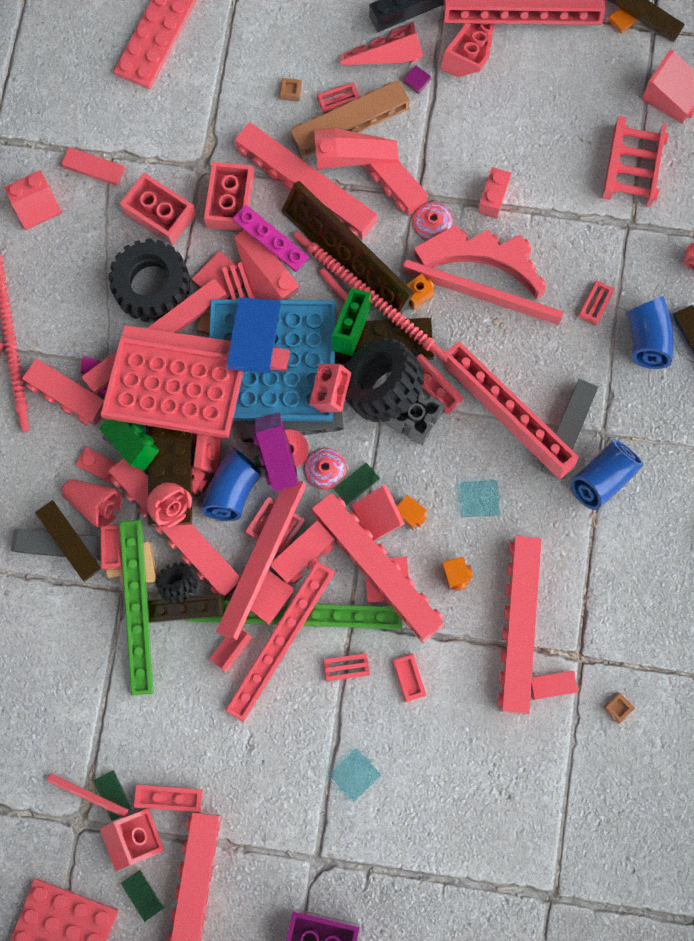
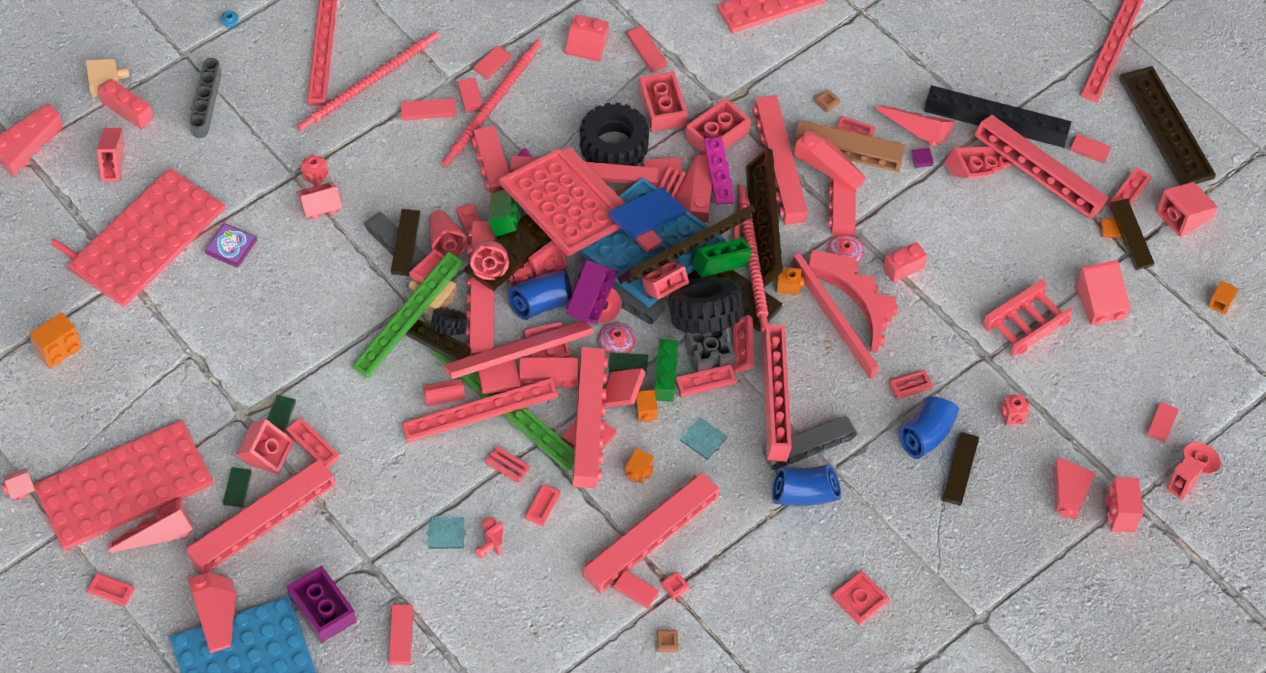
camera: 35 degrees right, 20 degrees down
coral bar [47,774,128,818] -> none
none -> coral tile [389,605,413,665]
none -> coral piece [475,517,504,558]
none -> dark brown plate [617,204,756,284]
none -> green brick [655,339,678,402]
none -> coral tile [661,571,689,600]
none -> coral plate [675,364,737,397]

